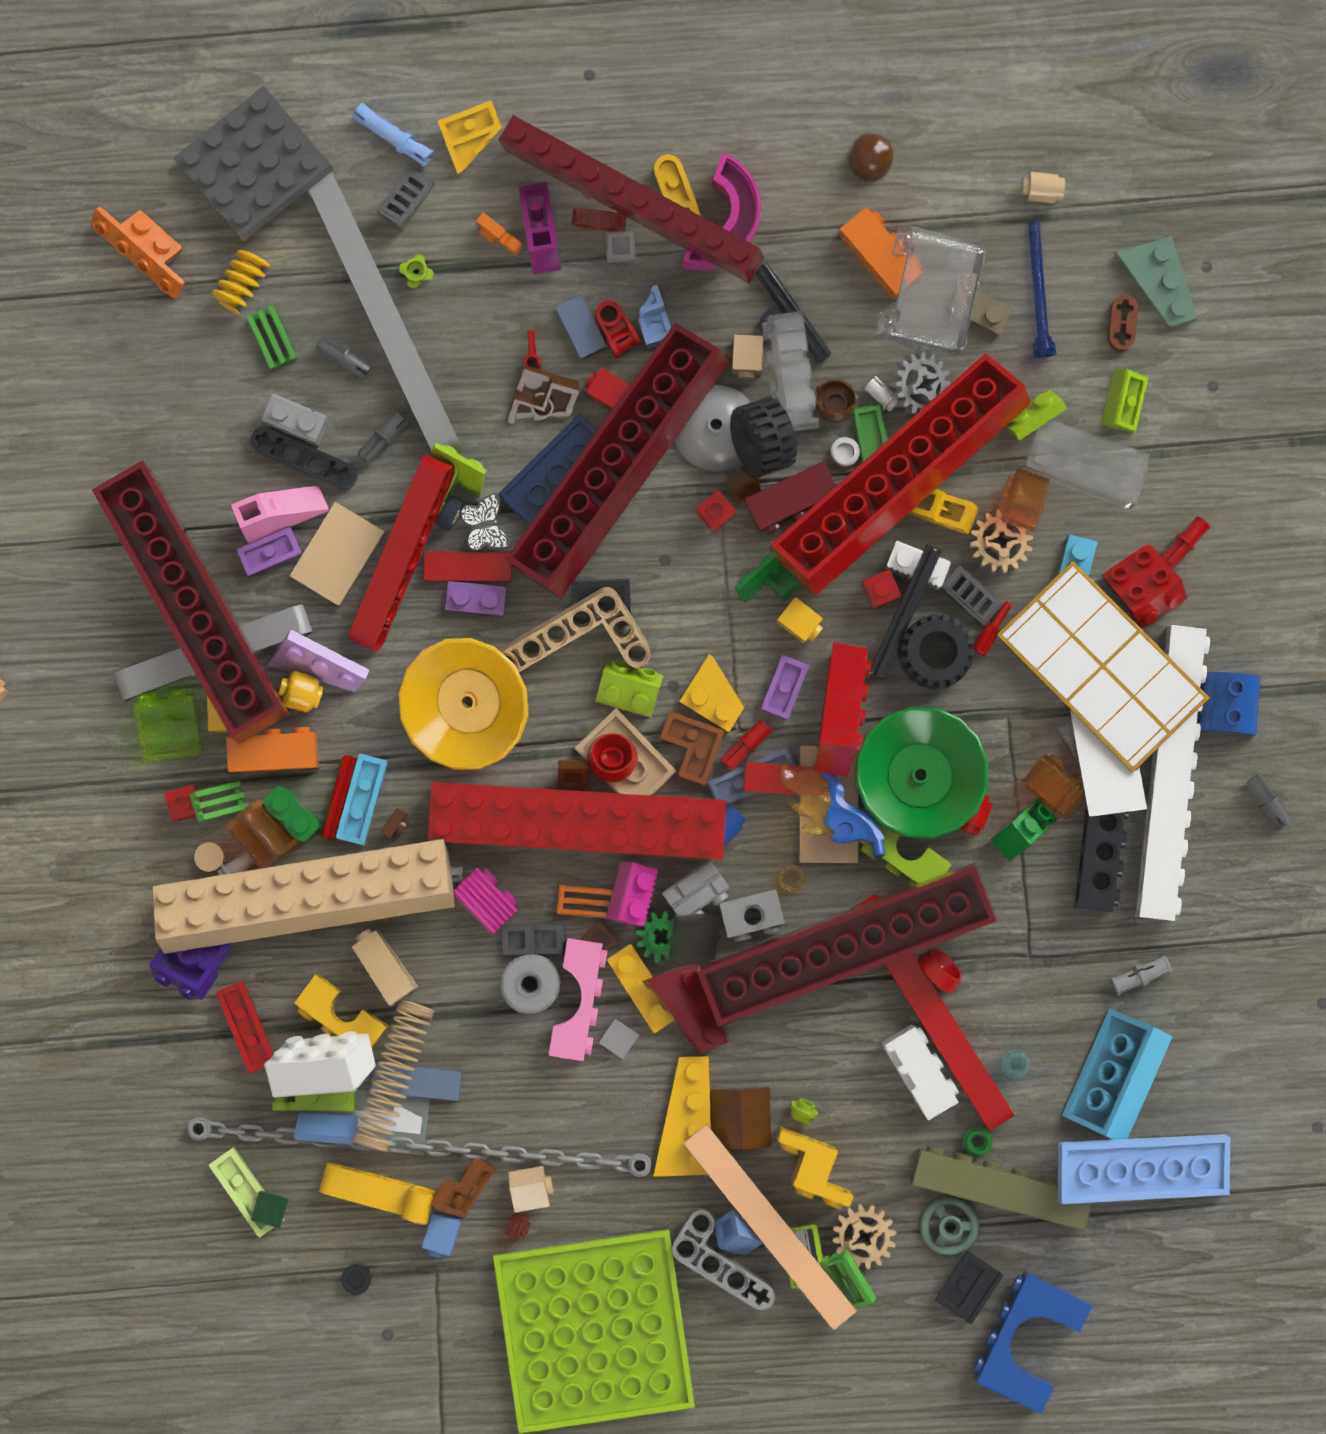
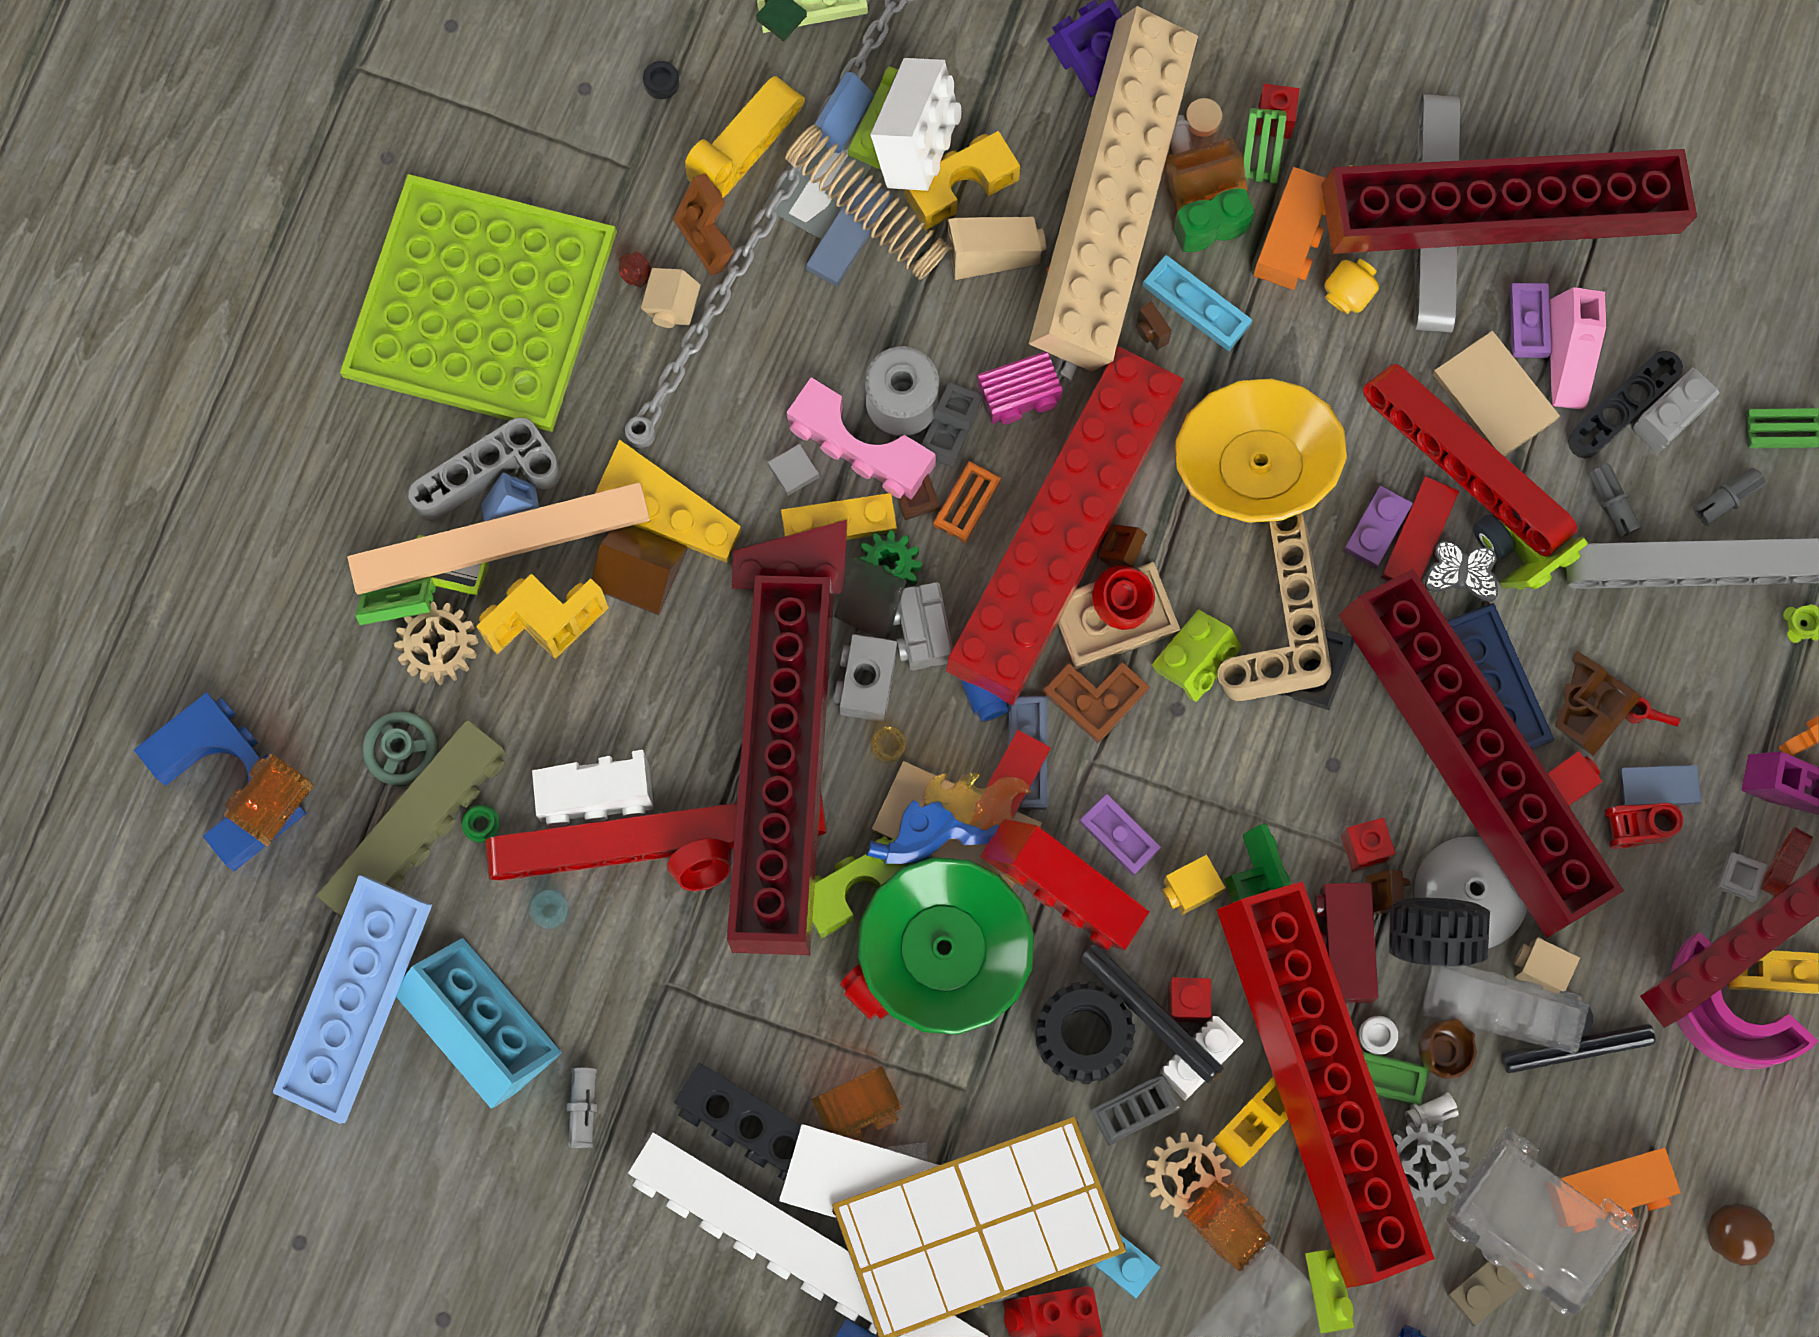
camera: 115 degrees right, 10 degrees down
clear neon green plate [133,688,202,762] -> none
red plate [216,981,274,1074] -> none
lavender wing [267,630,369,692] -> none
red axle [321,755,358,840] -> none
medium blue brick [422,1210,463,1259] -> none
dark pink brick [606,862,659,926] -> none
light blue slope [638,285,671,349] -> none
yellow wing [679,654,744,733] -> none
red axle [721,719,773,770] -> none
lime plate [790,1099,819,1124] -> none
black plate [935,1250,1004,1325] -> none
red axle [973,601,1012,657] -> none
green slope [990,797,1057,862] -> none
none -> clear orange brick [224,753,314,847]

